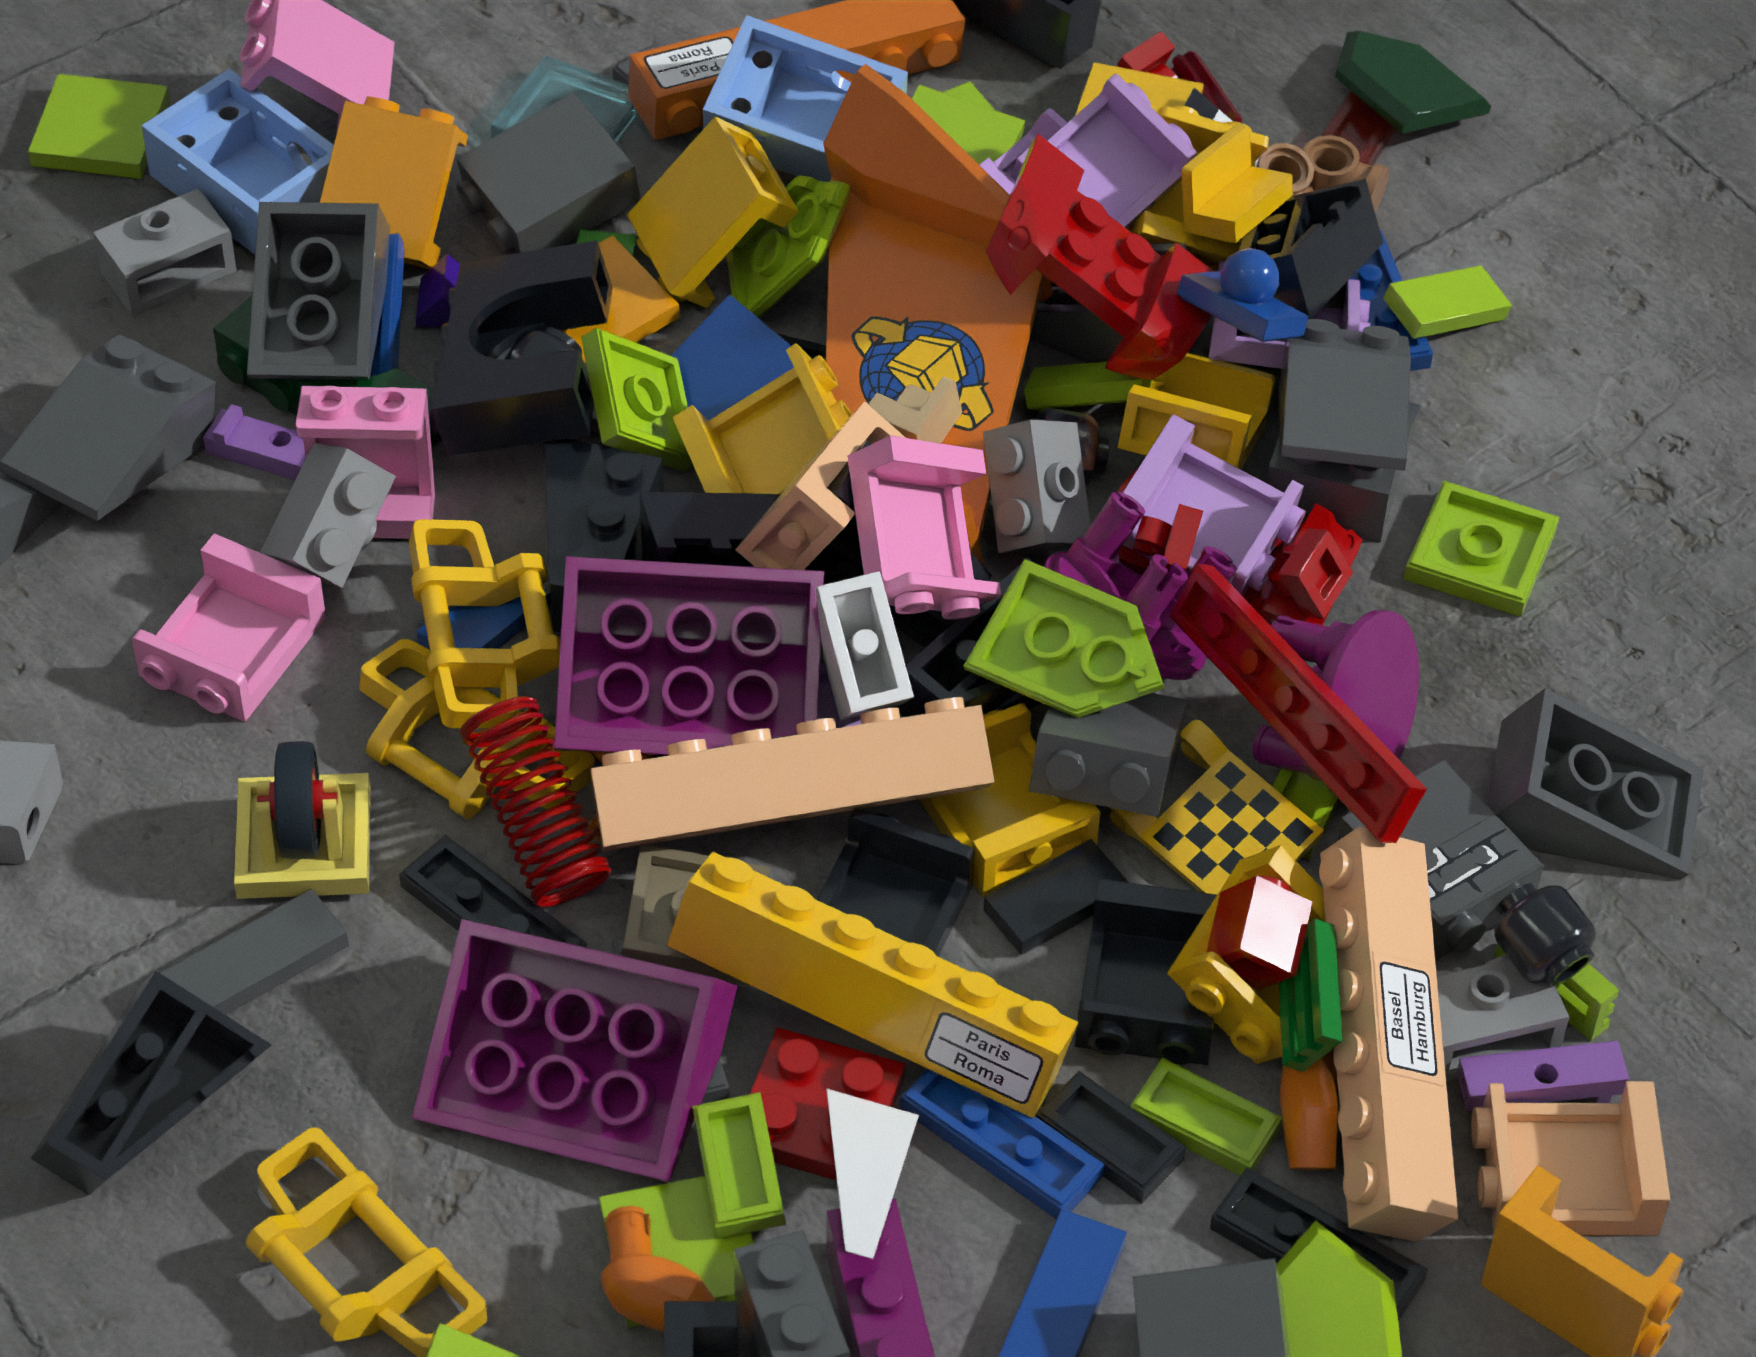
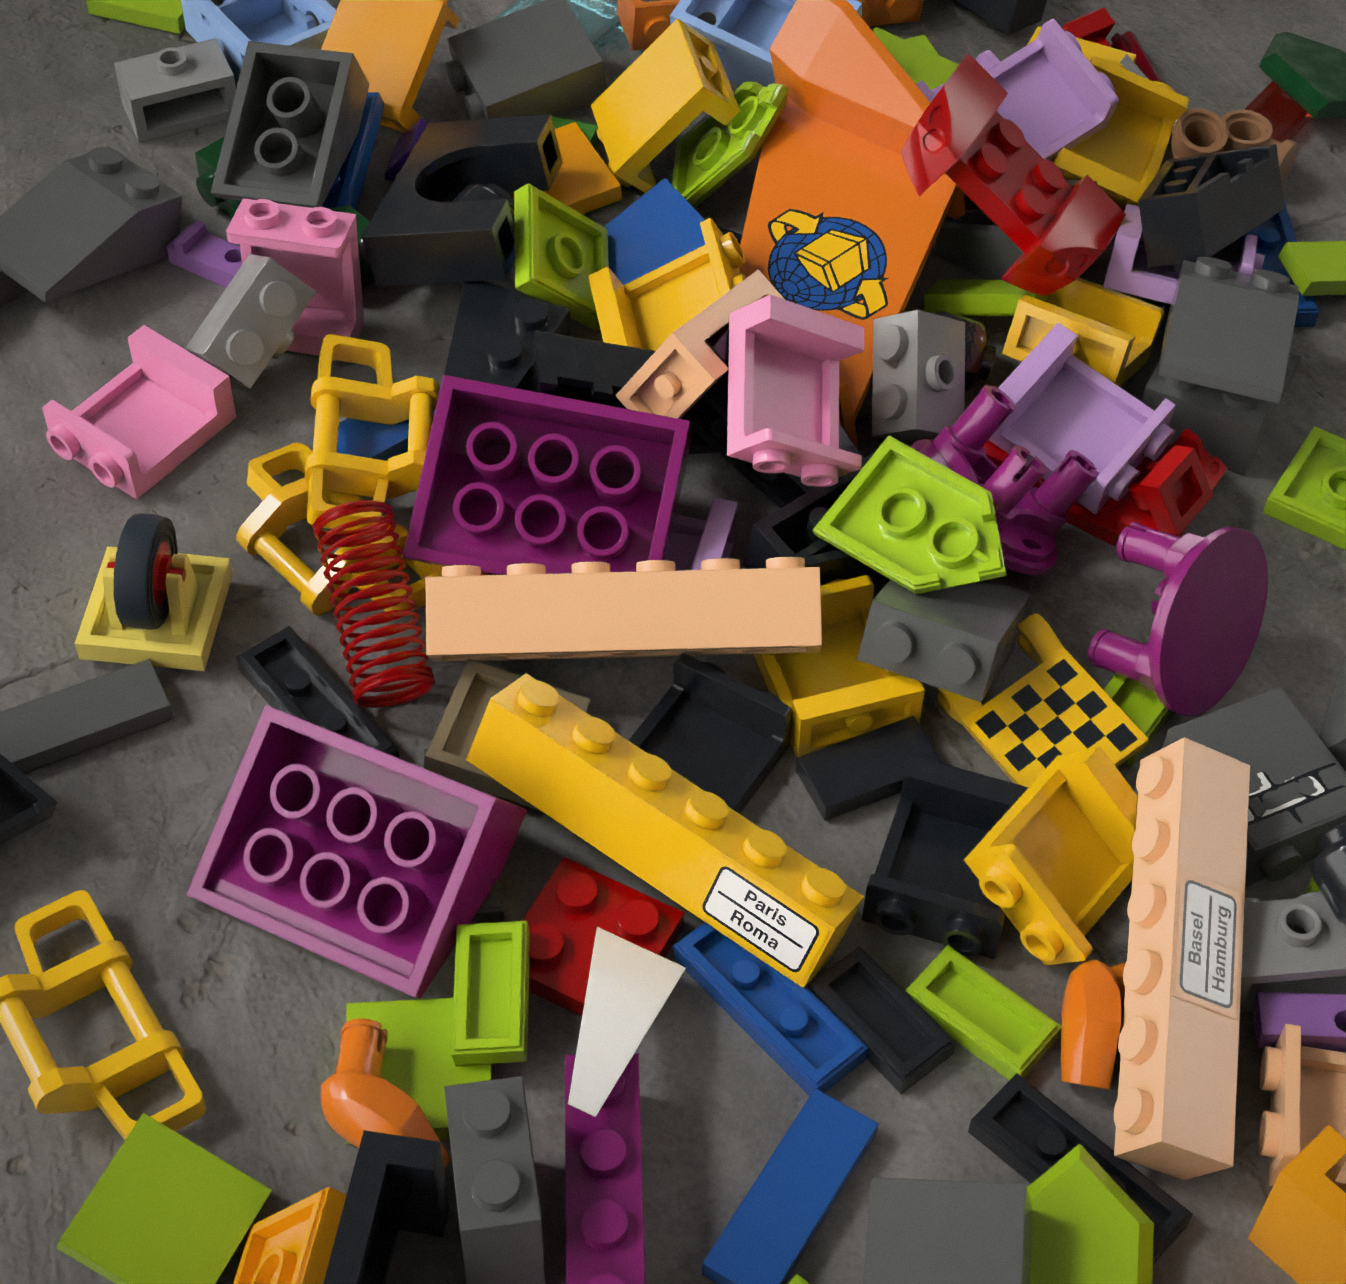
camera: 10 degrees right, 0 degrees up
white slope [816,571,914,721] -> none
tan panel [868,376,962,443] -> none
red tile [1132,504,1203,572] -> none
red tile [1169,563,1427,843] -> none
blue tile [1177,248,1309,342] -> none
yellow panel [1181,124,1293,243] -> none
brick [1206,876,1312,990] -> none
green tile [1278,918,1343,1072] -> none

